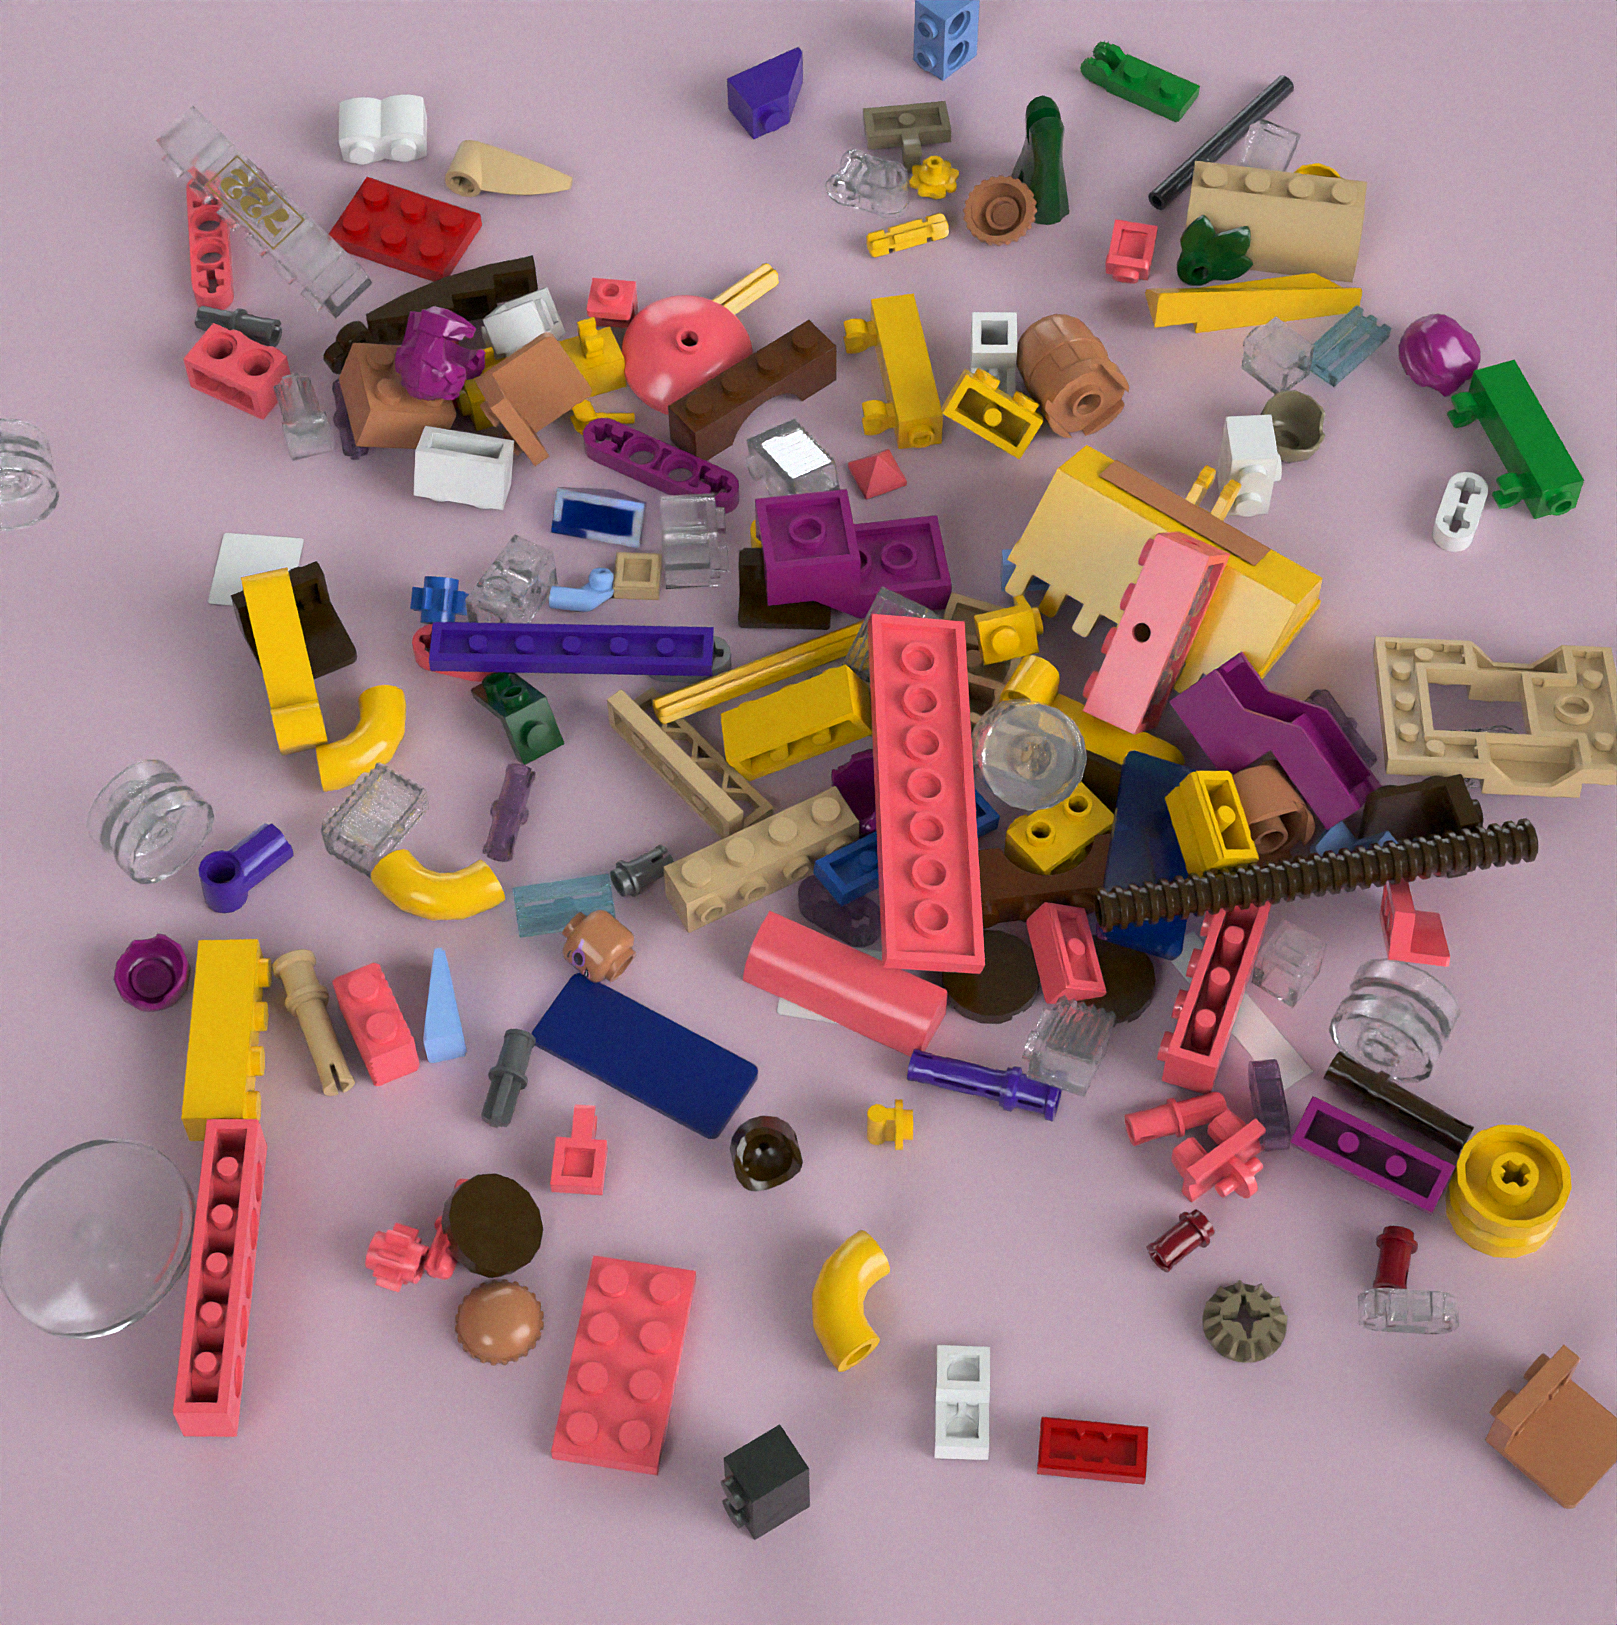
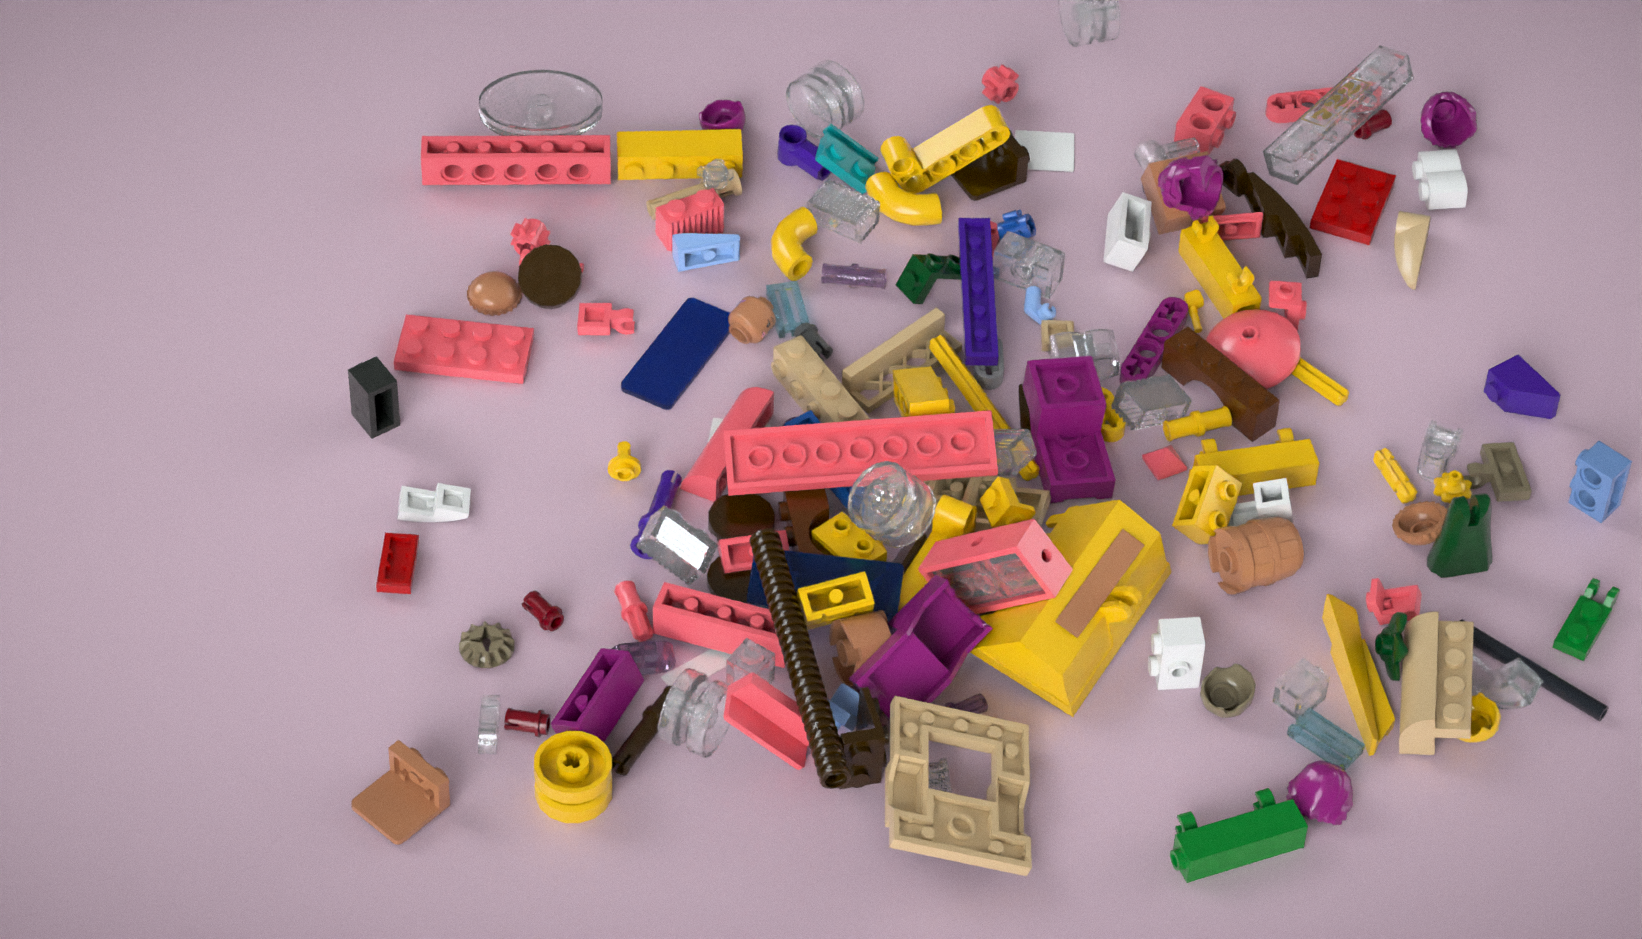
camera: 85 degrees right, 10 degrees down
dark grey axle [195,306,282,347] -> none
nougat bracket [475,332,592,466] -> none
dark grey axle [481,1029,536,1128] -> none
white window [482,287,566,357] -> none
clear blue slope [551,487,647,548] -> none
dark brown piece [730,1115,803,1191] -> none
yellow cylinder [811,1230,890,1372] -> none
coral hips [1171,1109,1266,1203] -> none
white beam [1432,472,1488,552] -> none
none -> clear plate [697,159,734,190]
none -> teal plate [815,124,879,195]
none -> coral gear [982,64,1019,104]
none -> yellow pin [1163,406,1232,442]
none -> magenta hair [1420,92,1477,148]

